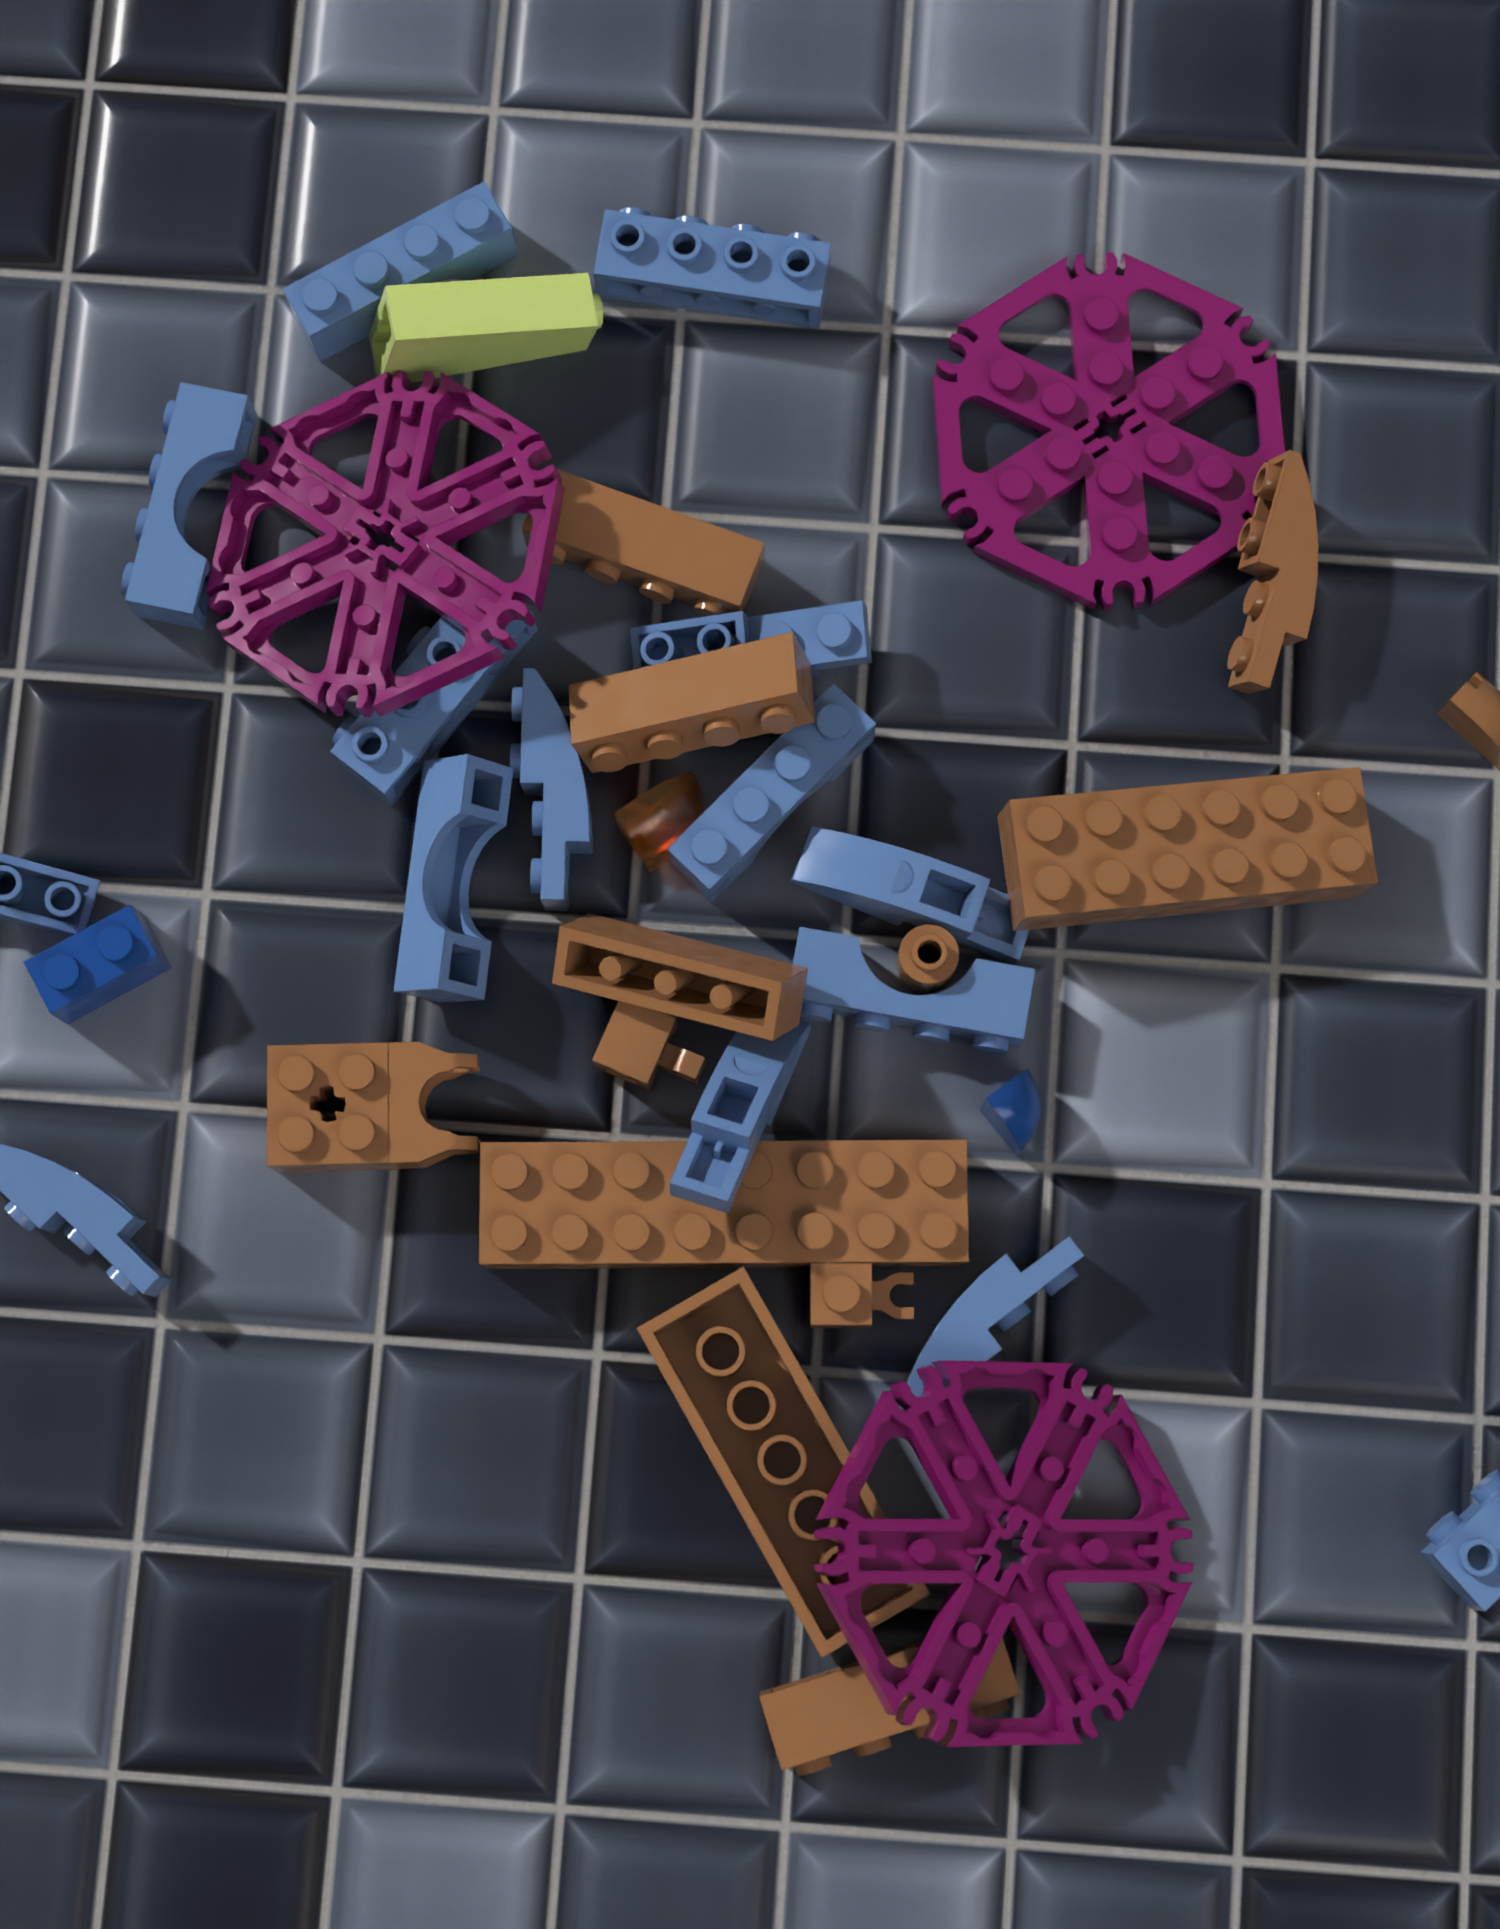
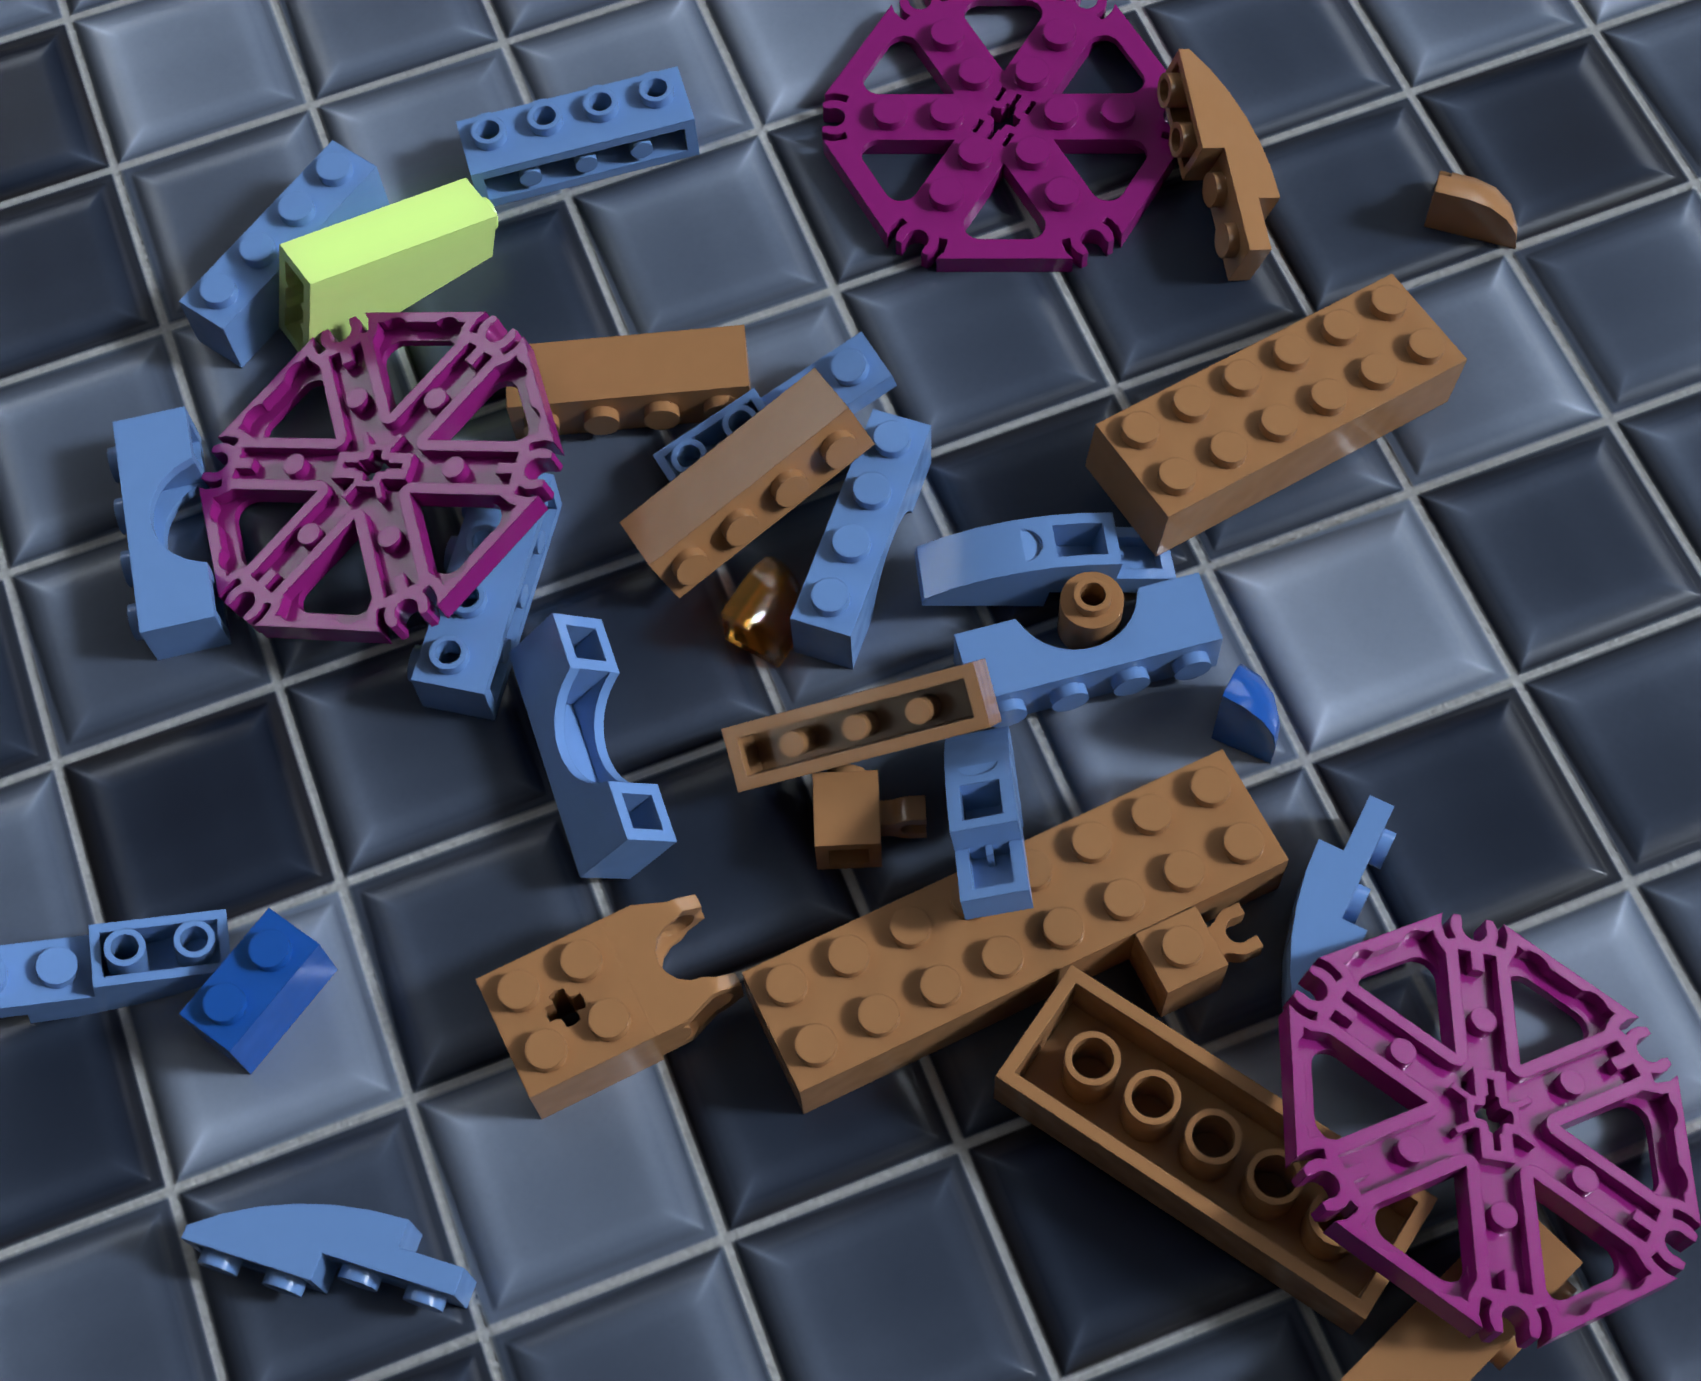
camera: 25 degrees left, 15 degrees down
medium blue slope [510,668,593,911] -> none

